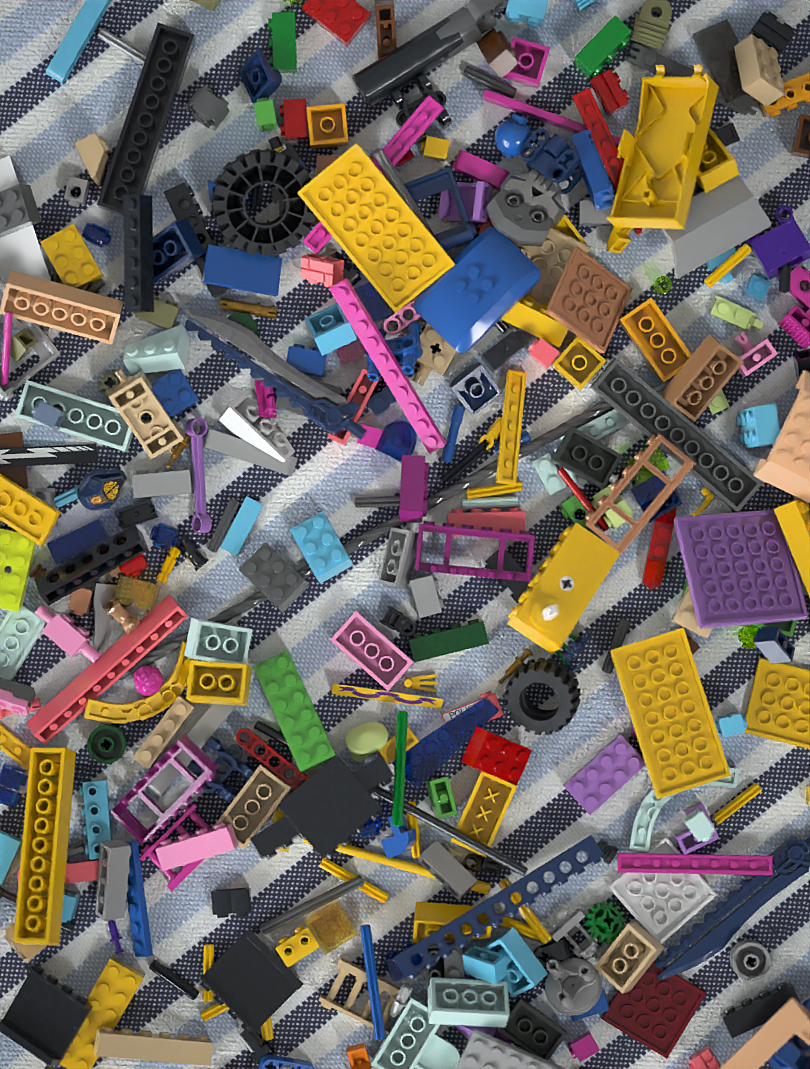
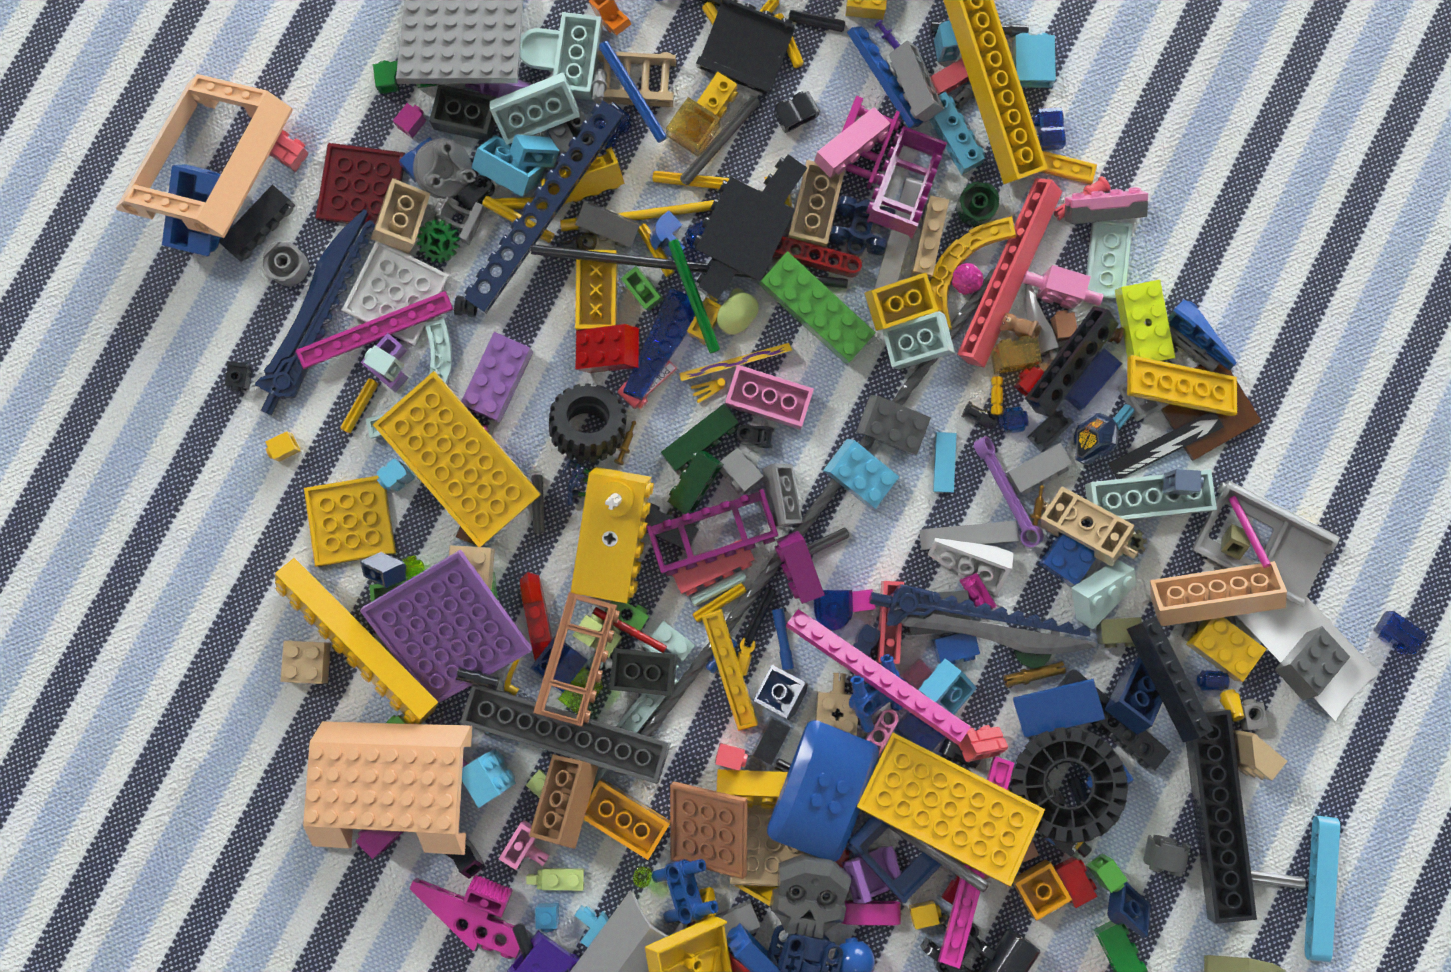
camera: 155 degrees right, 5 degrees down
dark grey axle [207,499,239,553] -> none
yellow brick [551,336,606,391] -> none
yellow axle [704,244,752,288] -> none
none -> black pin [456,667,500,691]
none -> blue piece [652,859,718,924]
none -> dark green brick [667,451,724,514]
none -> yellow cone [1219,689,1245,721]

